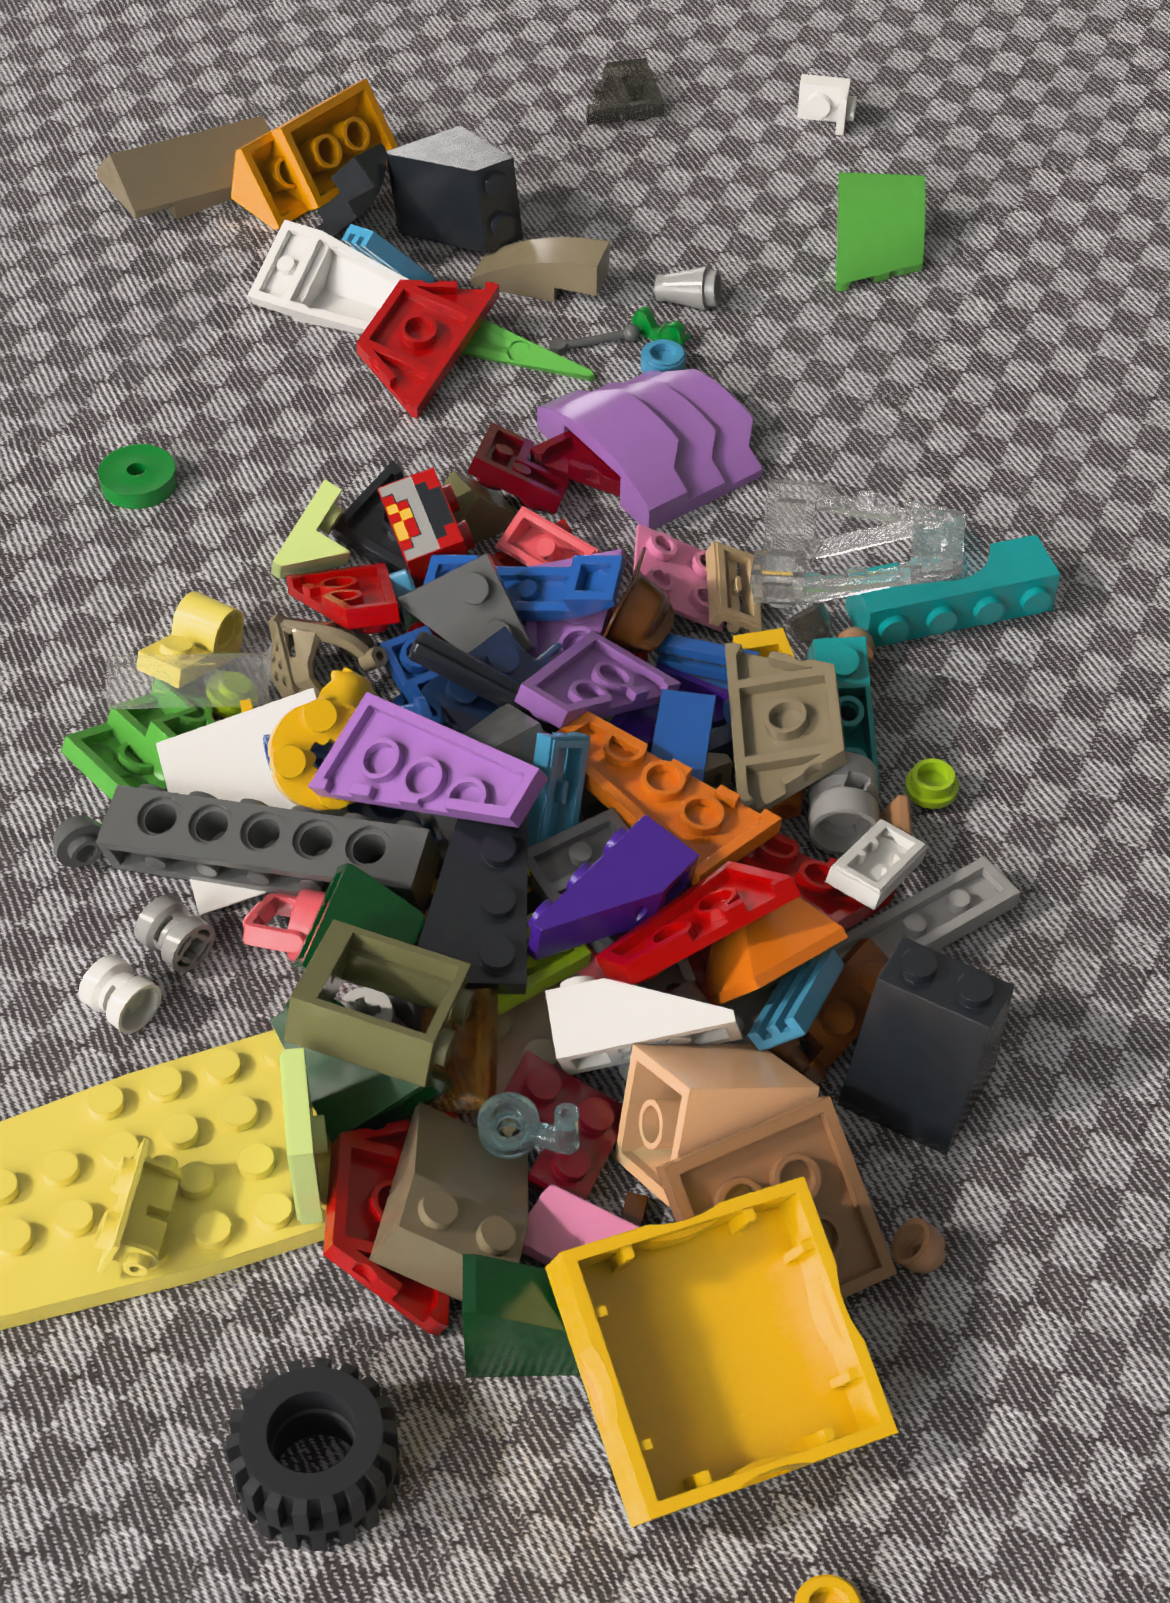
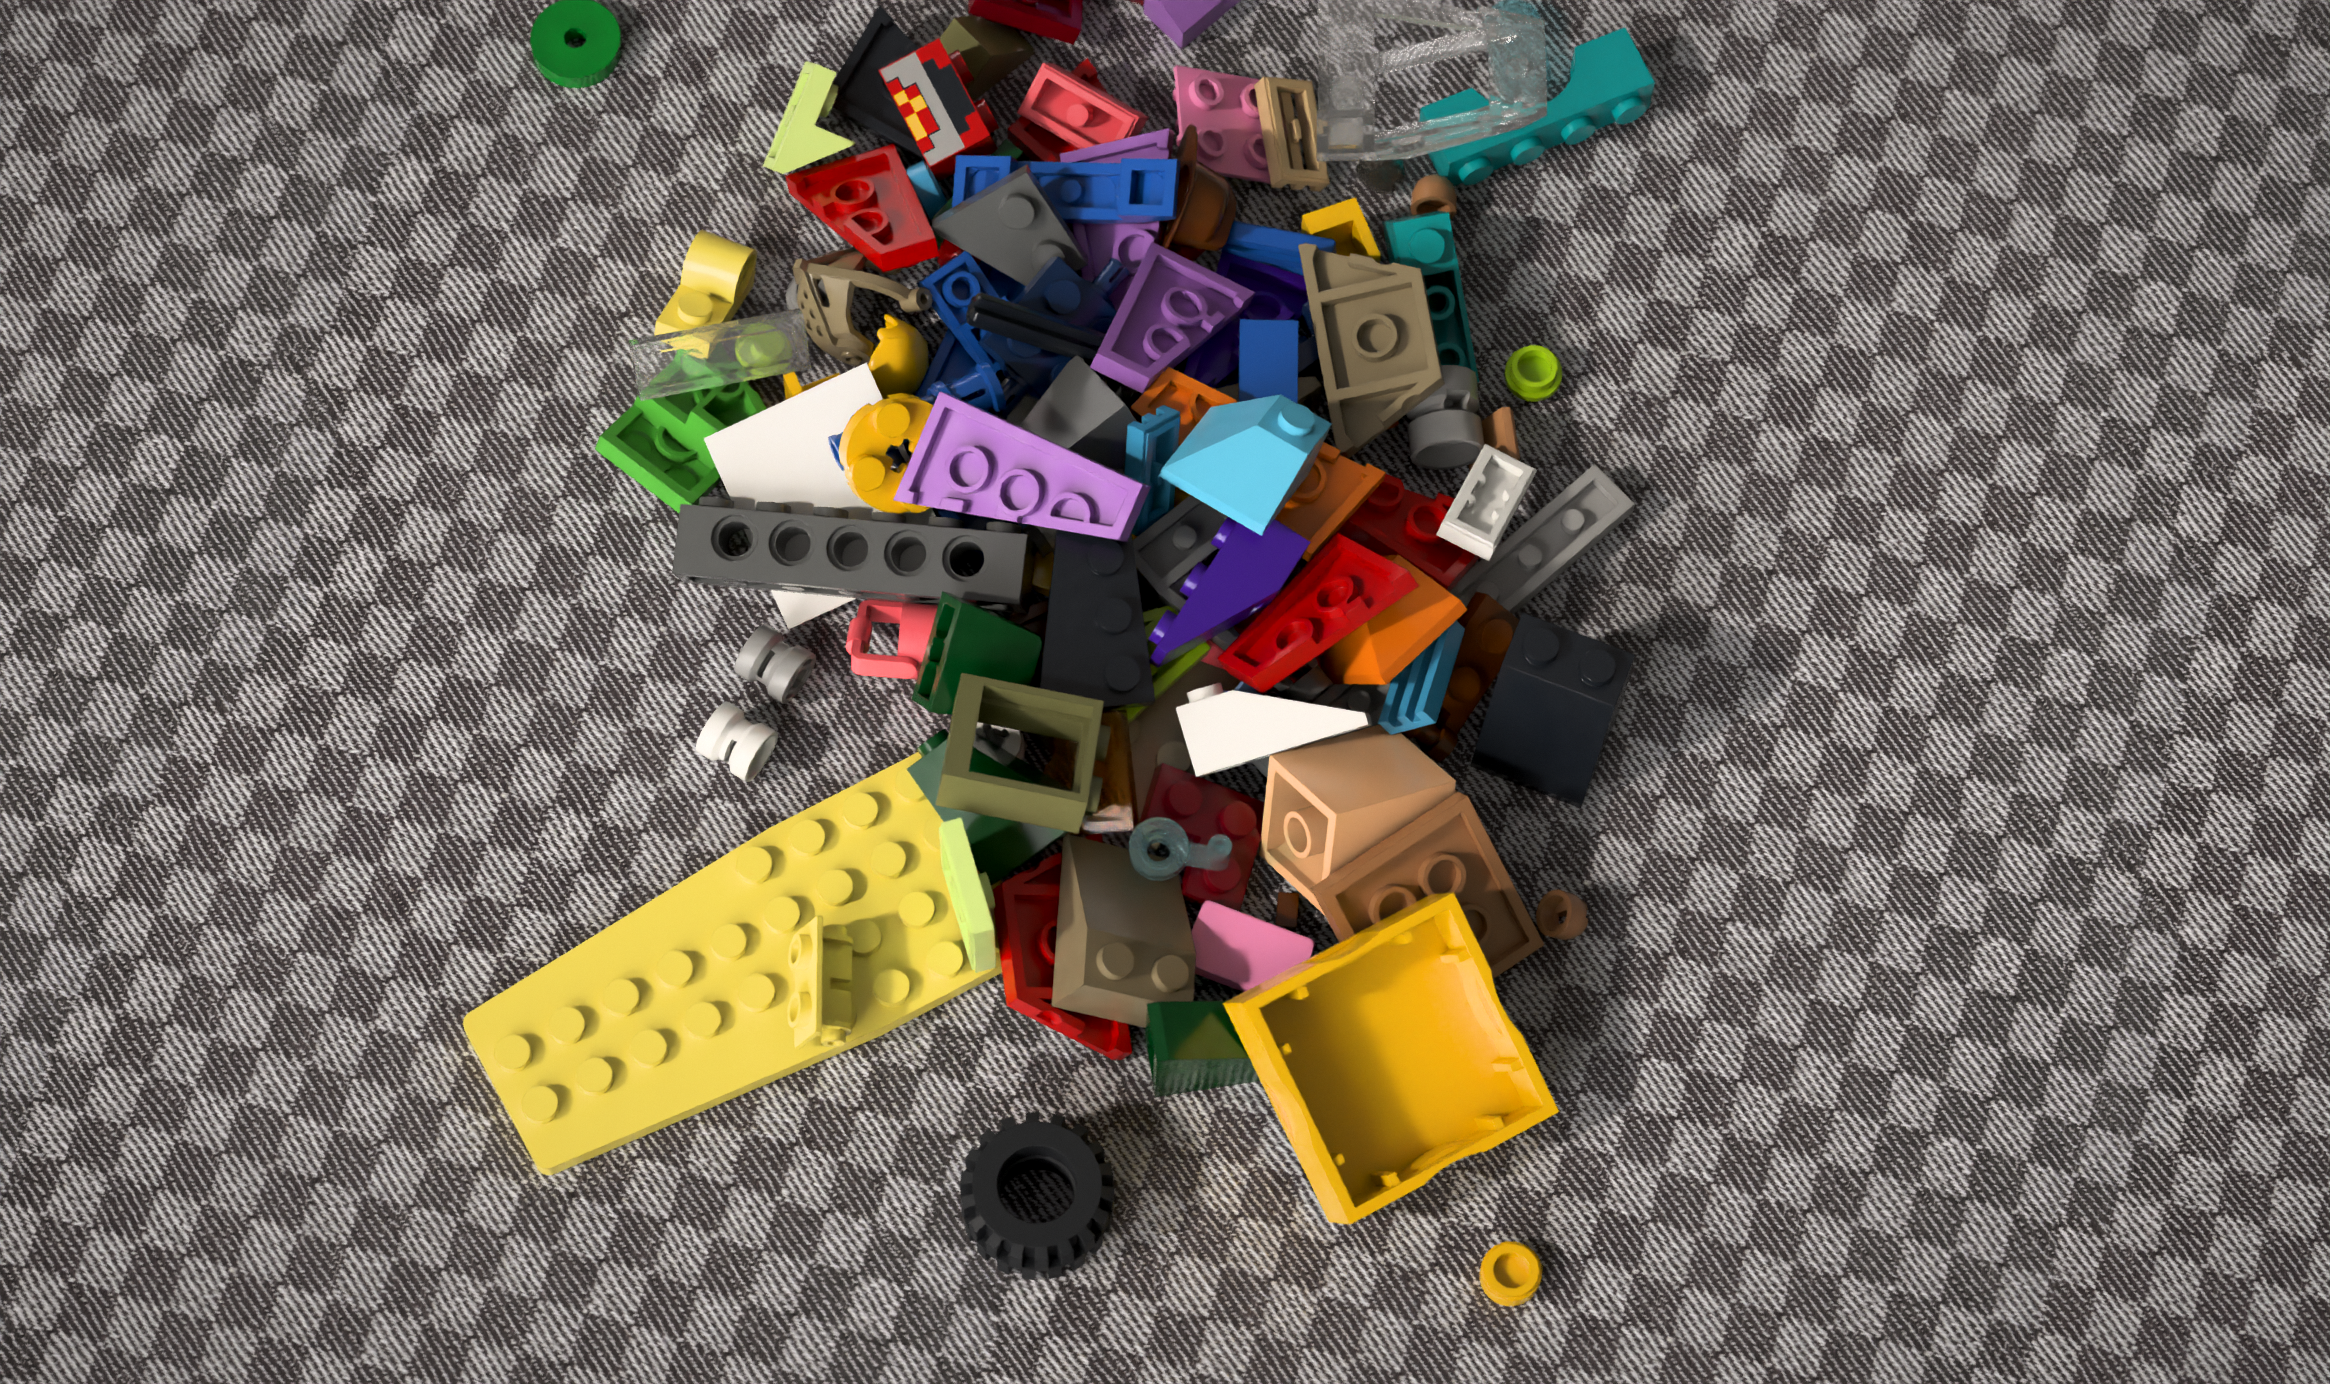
camera: 10 degrees left, 20 degrees up
dark grey plate [53,815,103,867] -> none
none -> medium azure slope [1159,394,1332,536]

